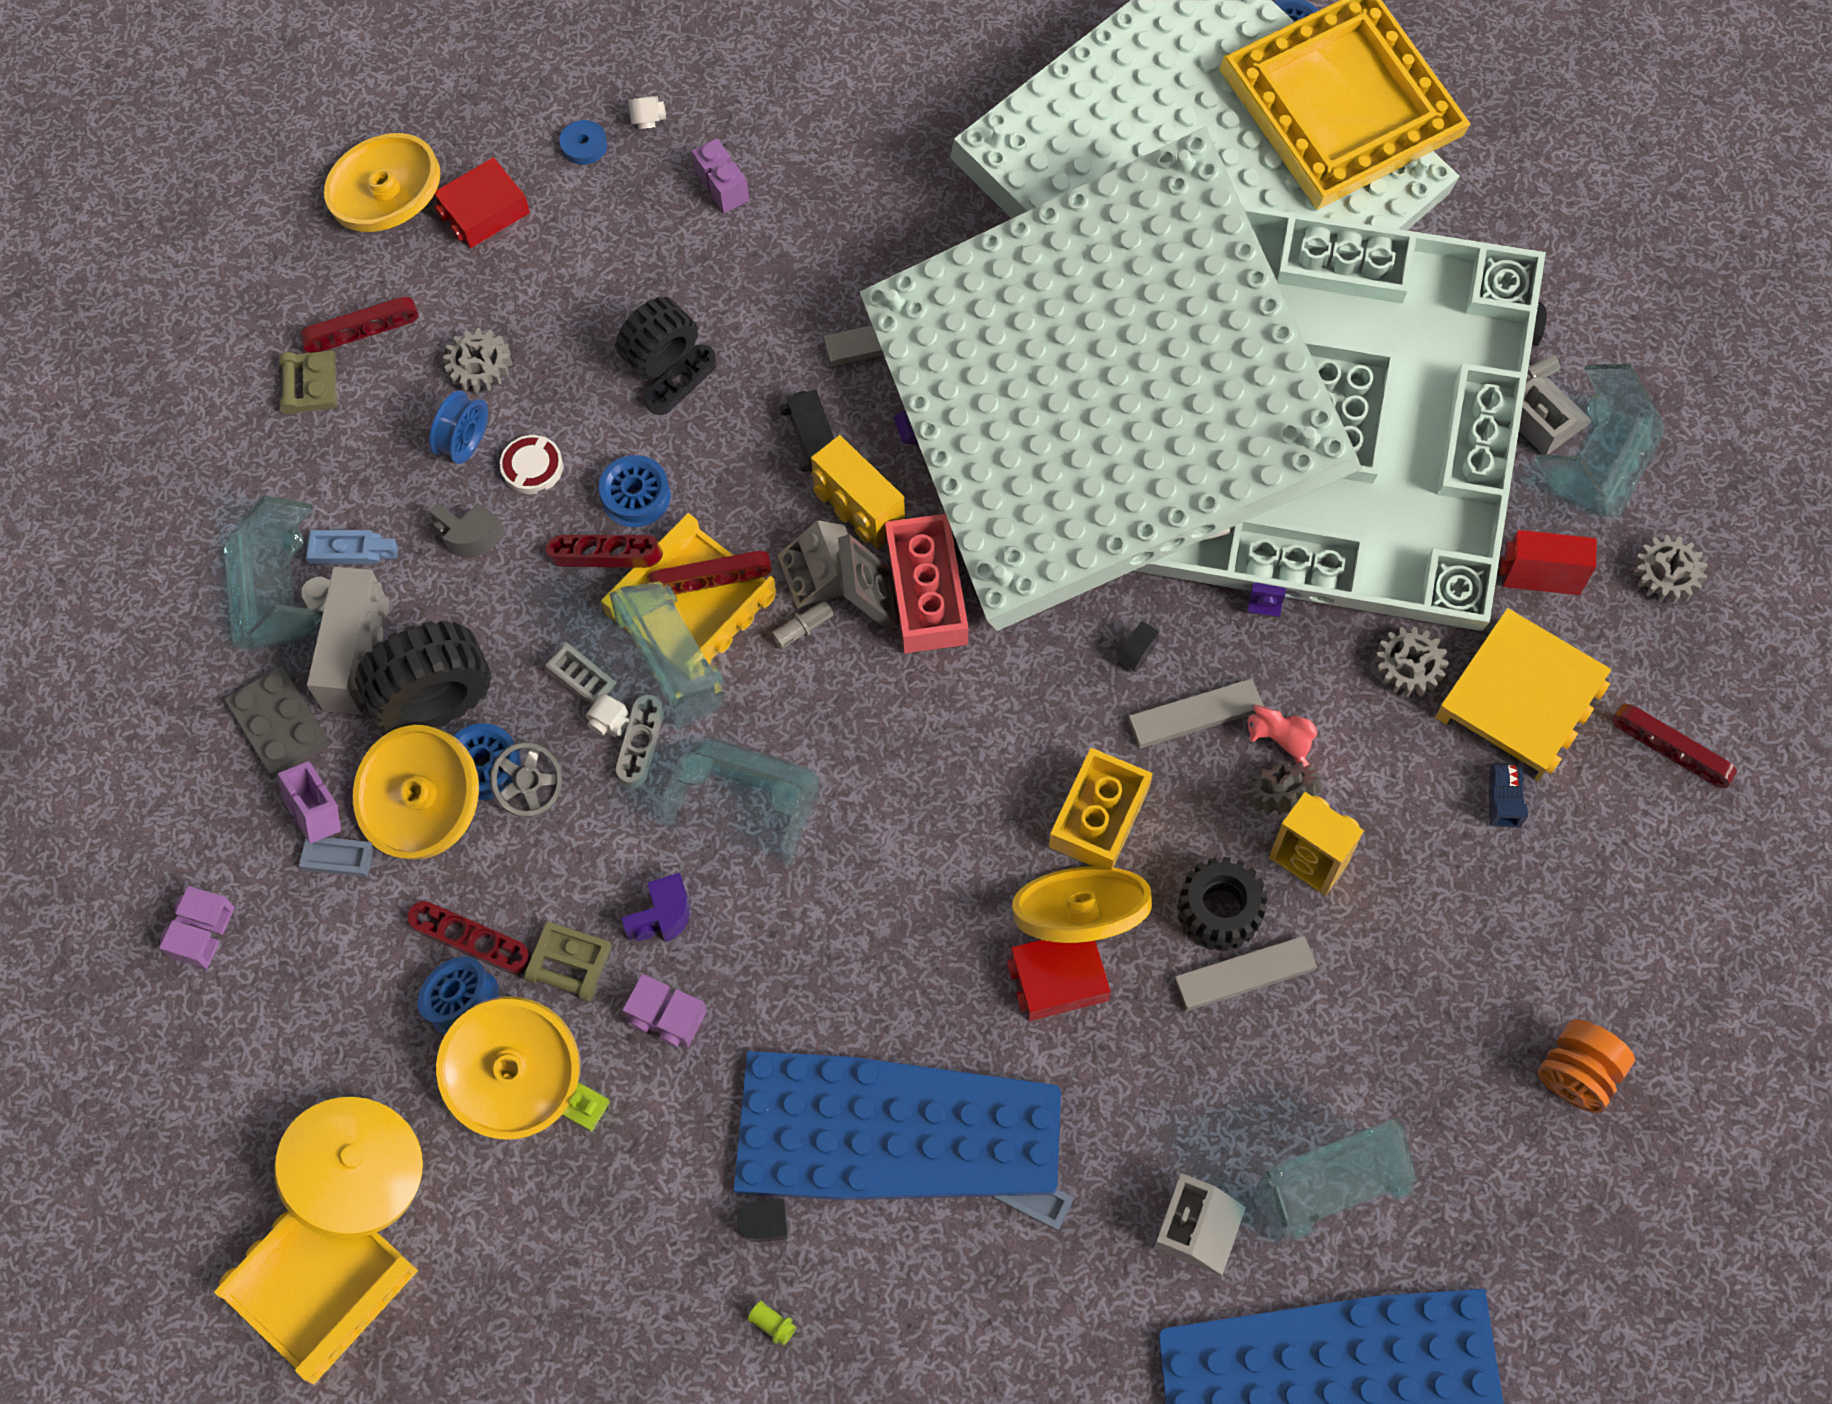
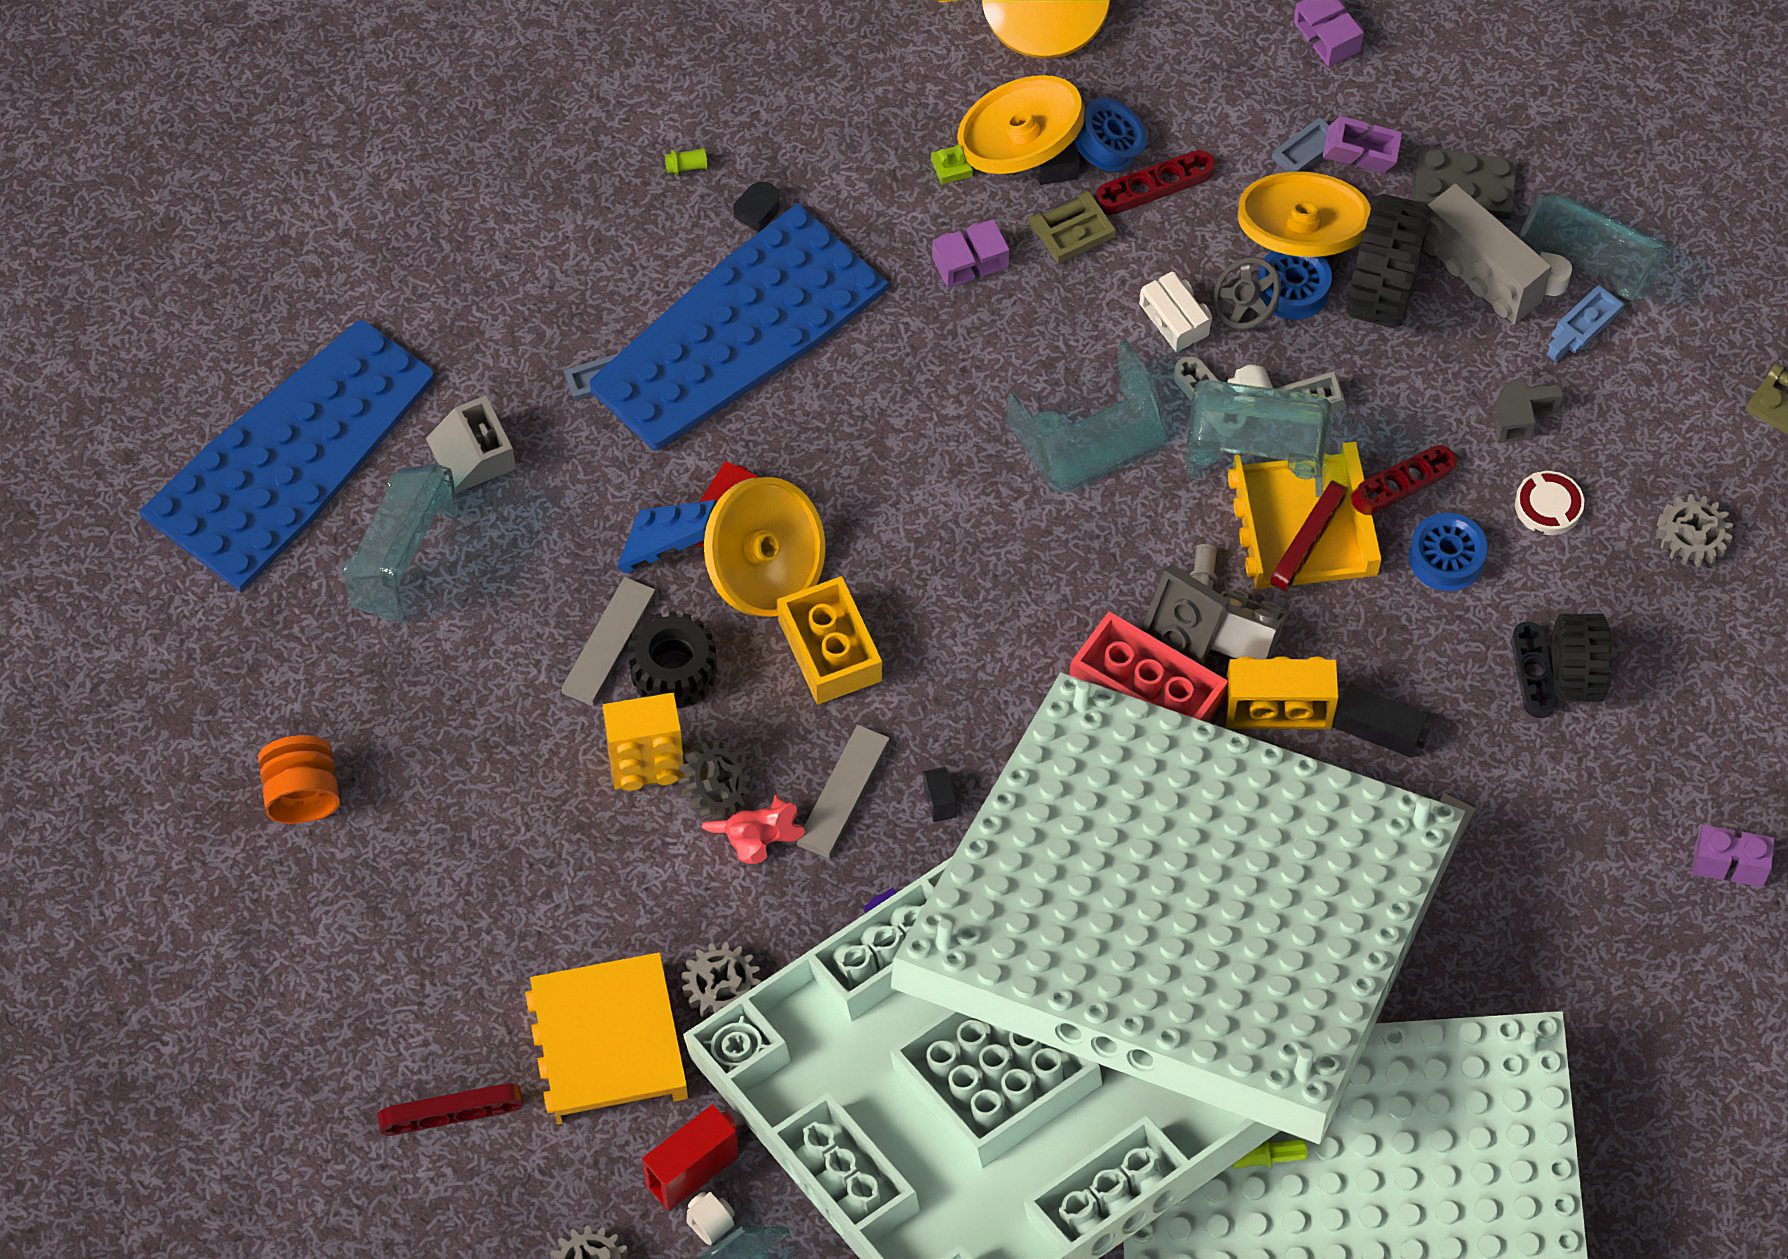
camera: 130 degrees right, 5 degrees down
blue wheel [429,390,488,464] -> none
dark purple brick [622,872,690,942] -> none
dark blue leg [1489,763,1528,828] -> none
none -> blue wing [617,500,717,573]
none -> white plate [687,1192,735,1245]
none -> white brick [1139,271,1212,352]

